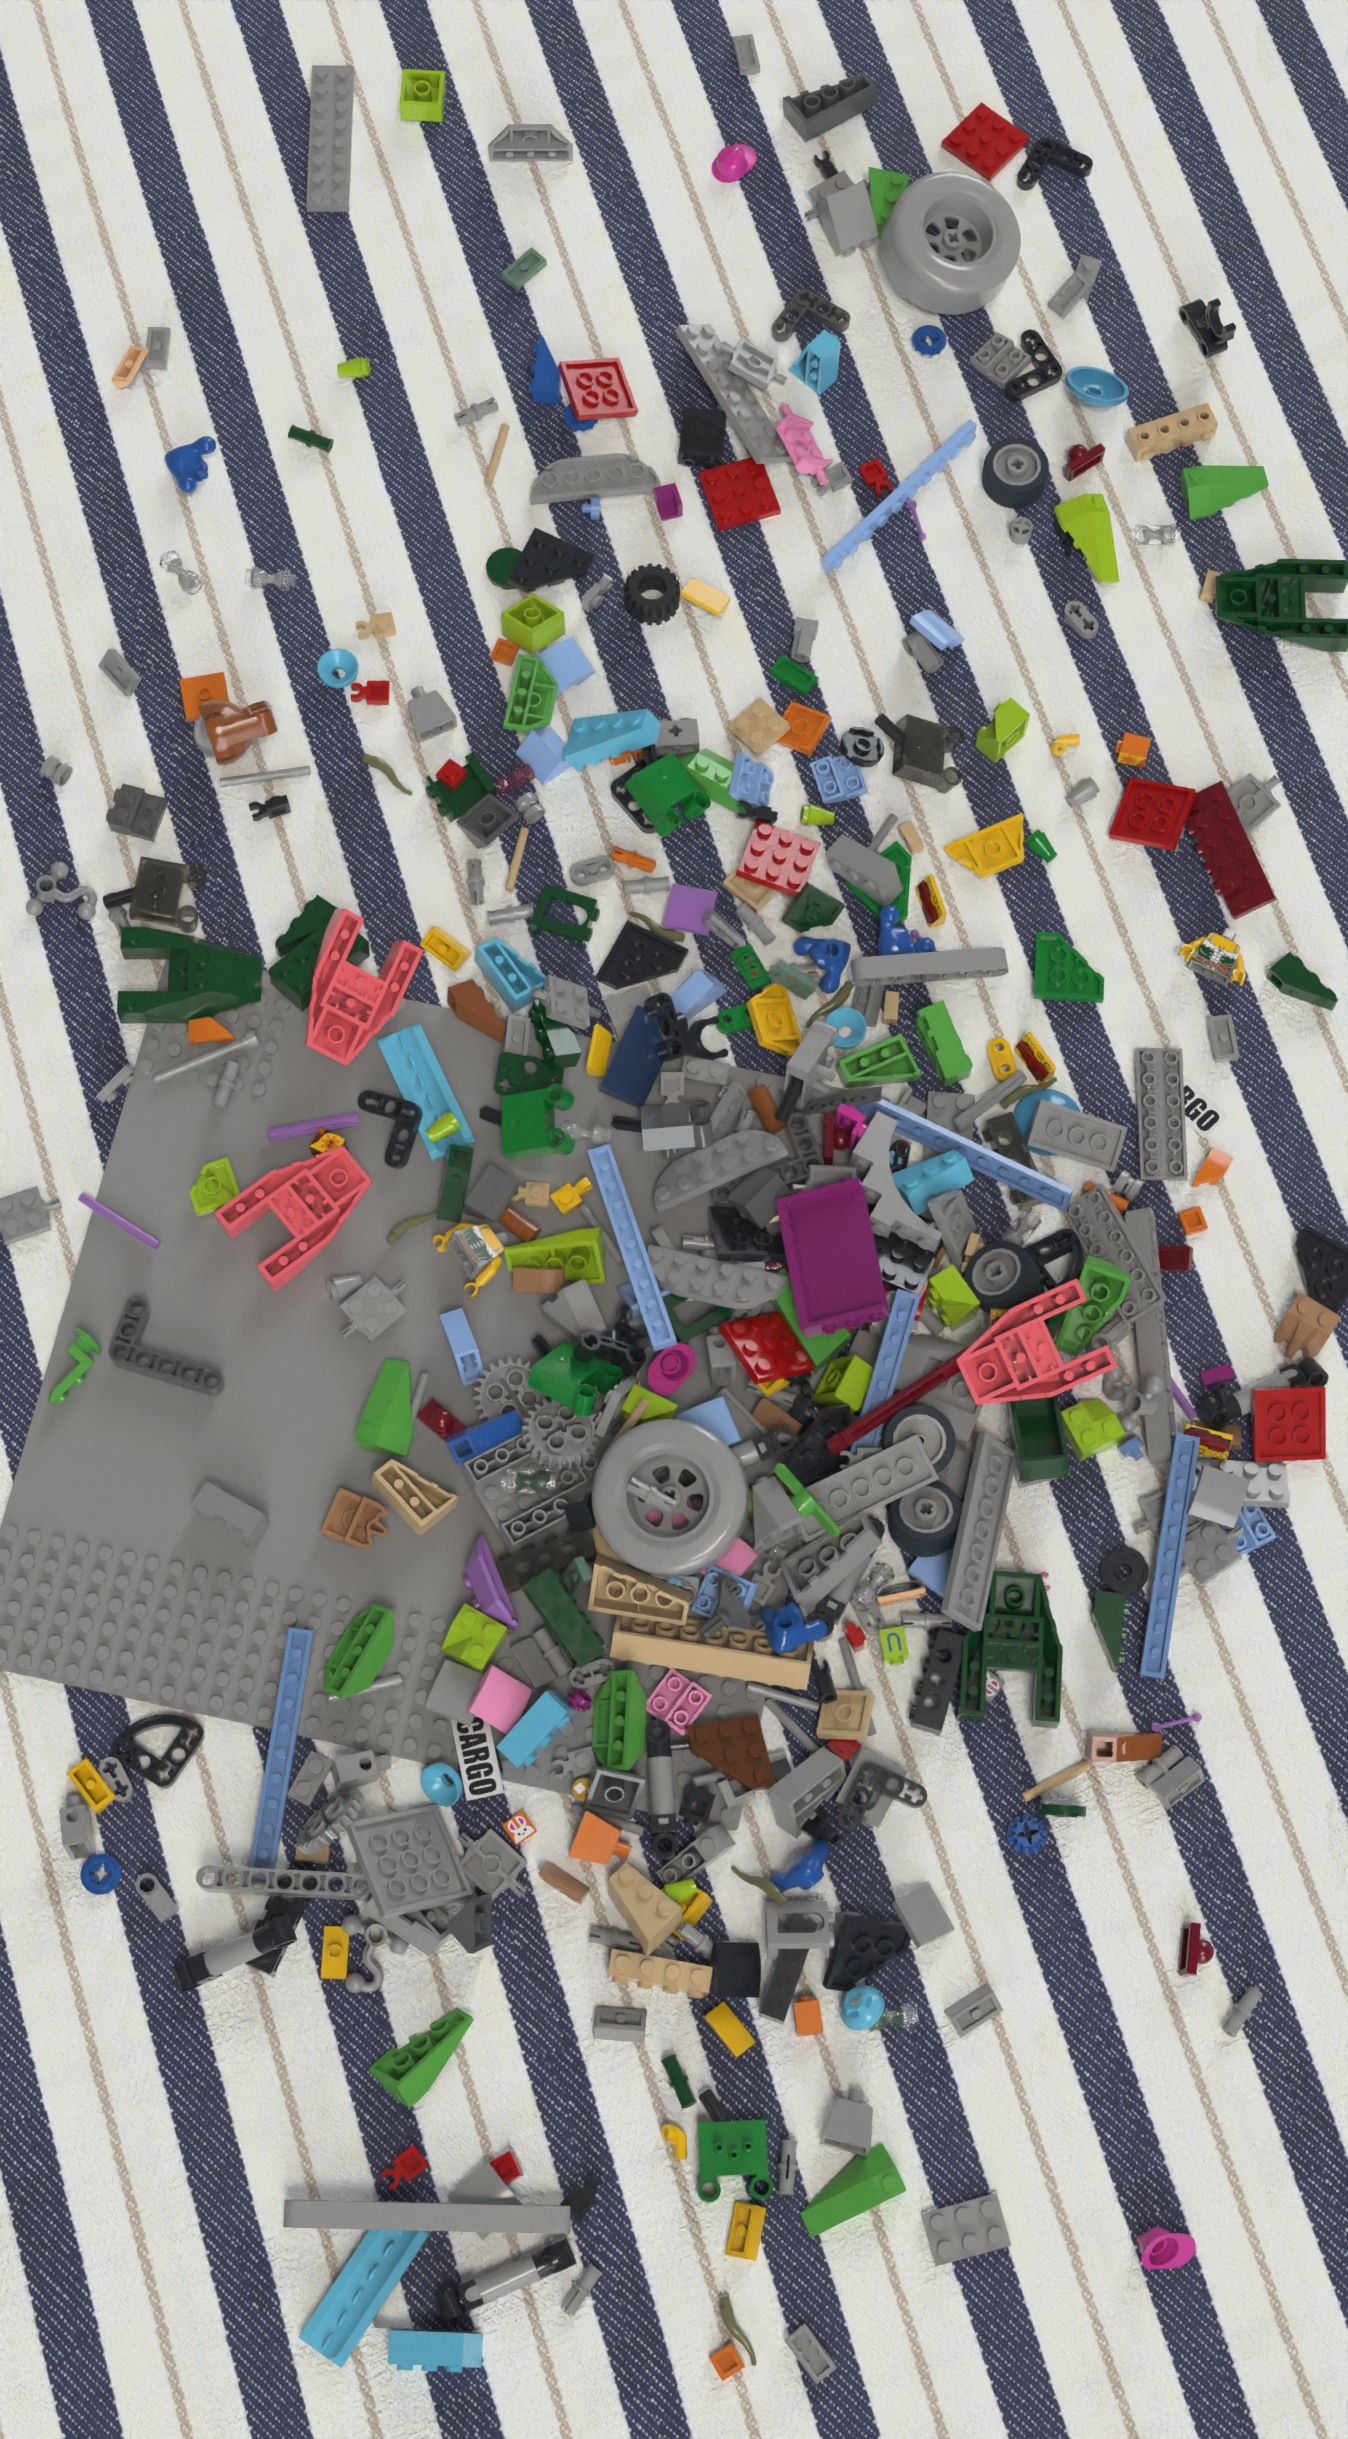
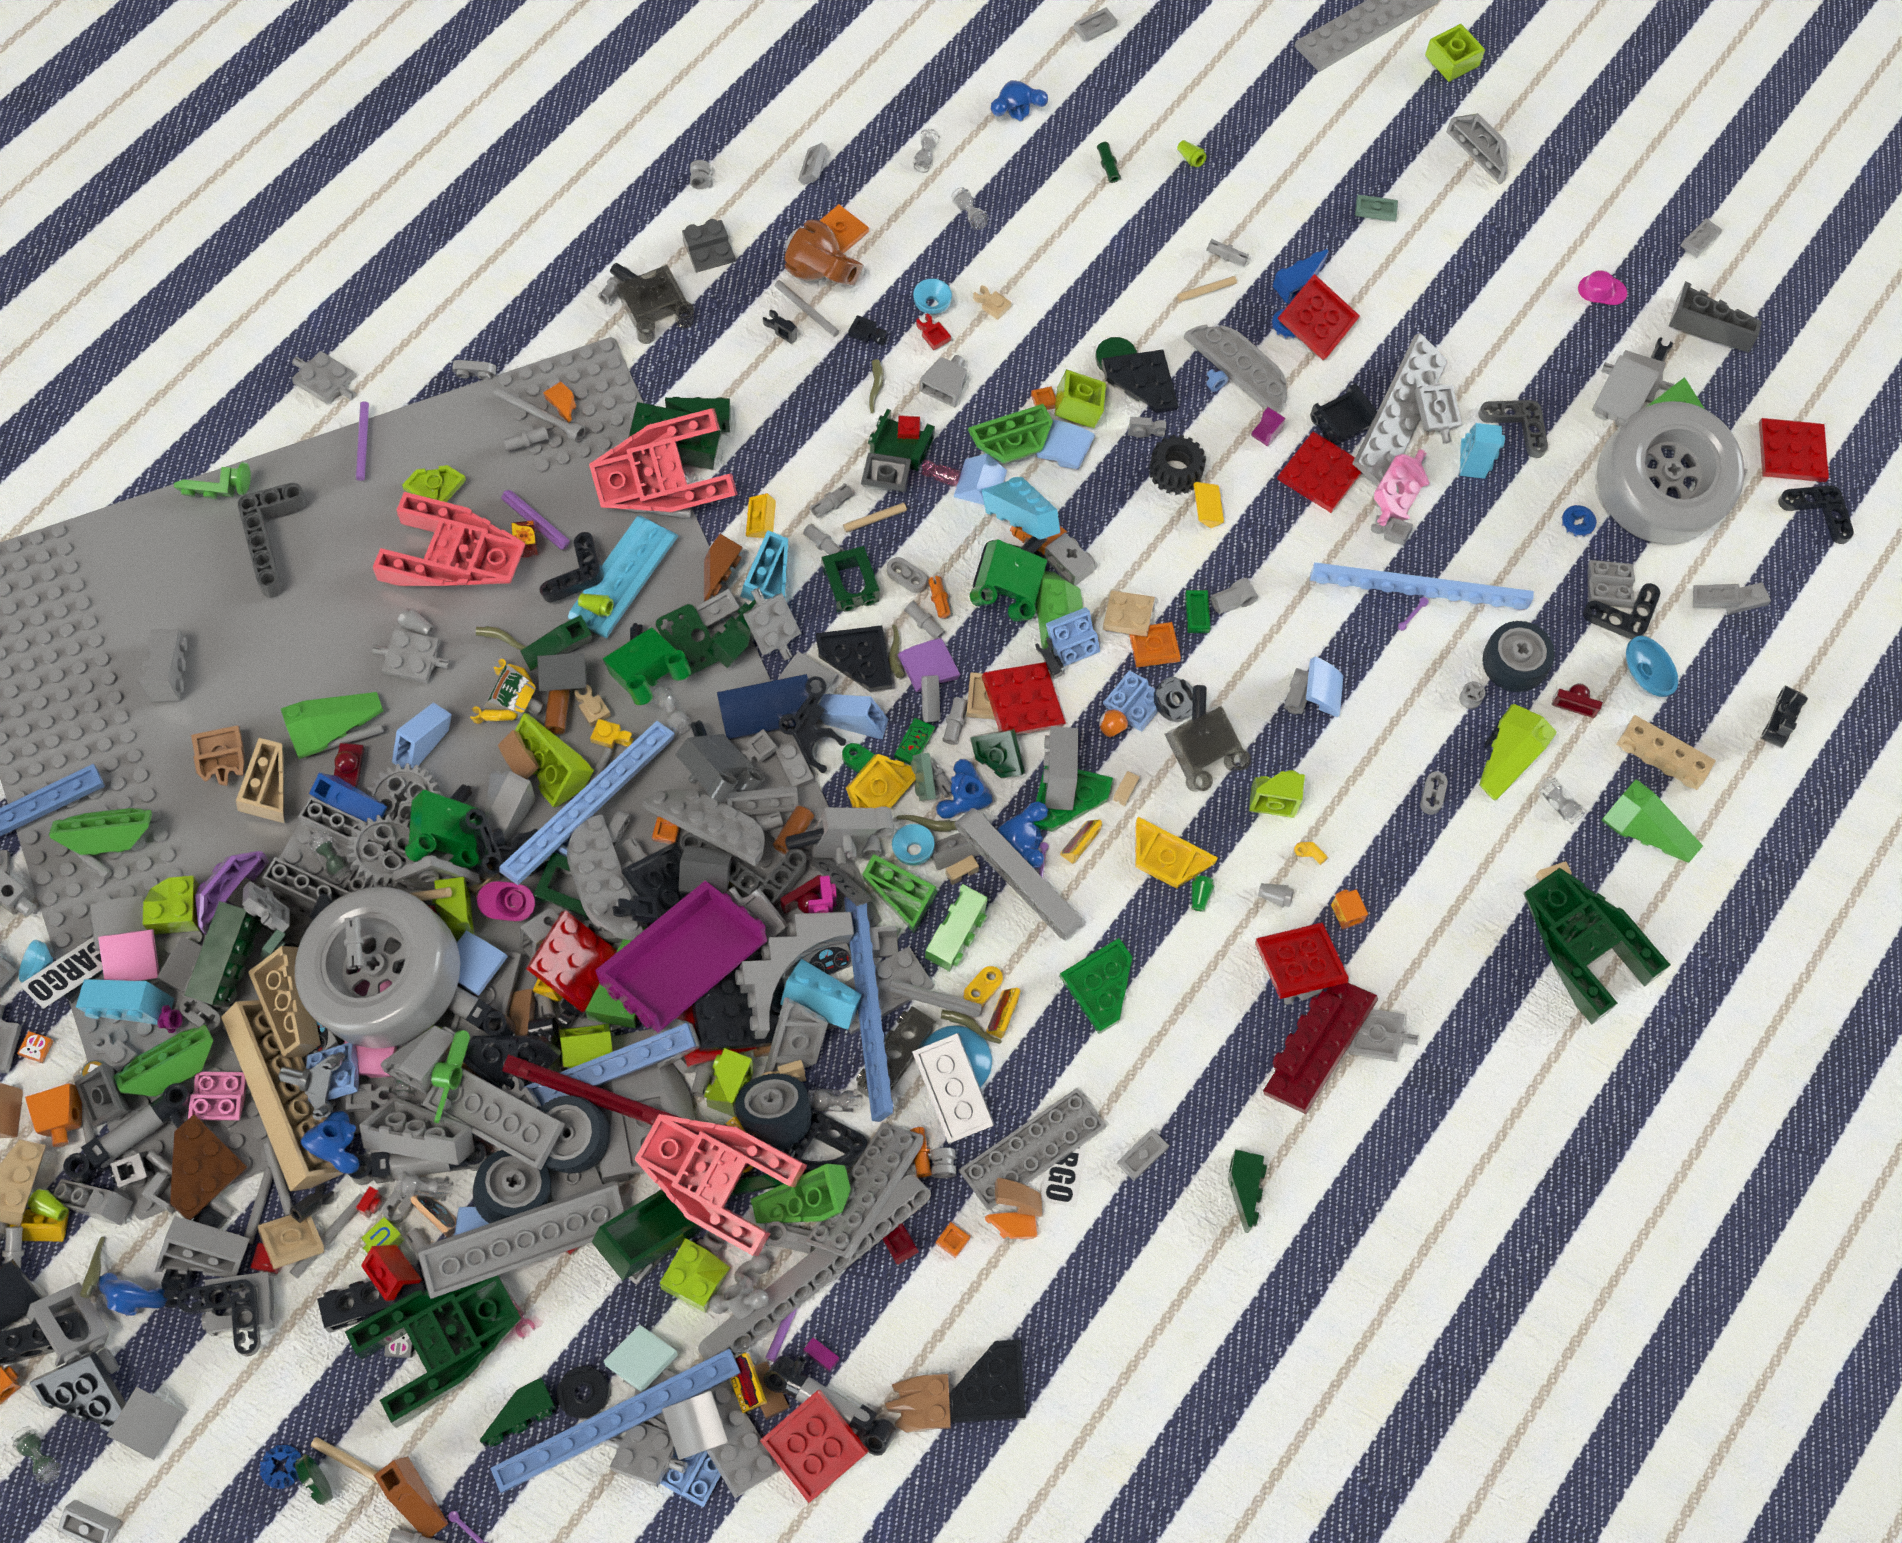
camera: 50 degrees right, 5 degrees down
light grey piece [26,861,97,920] -> none
light nougat slope [111,345,149,389] -> none
dark green wedge [117,927,263,1024] -> none
light grey wheel [515,792,546,824] -> none
yellow slope [586,1024,612,1077] -> none
lime cone [800,804,835,826] -> none
medium azure piece [840,1985,885,2031] -> none
red plate [858,458,892,499] -> none
light grey piece [867,814,898,852] -> none
medium blue tile [1119,1435,1144,1461] -> none
torso [1177,928,1246,987] -> none
none -> light grey plate [242,881,289,933]
none -> red panel [361,1245,422,1301]
none -> light aqua tile [604,1325,678,1392]
none -> black plate [612,895,659,924]
none -> orange tile [652,817,680,844]
none -> light grey plate [698,1232,726,1256]
none -> black plate [848,315,887,346]
none -> medium nougat slope [995,1178,1042,1217]
none -> orange piece [1099,709,1128,738]

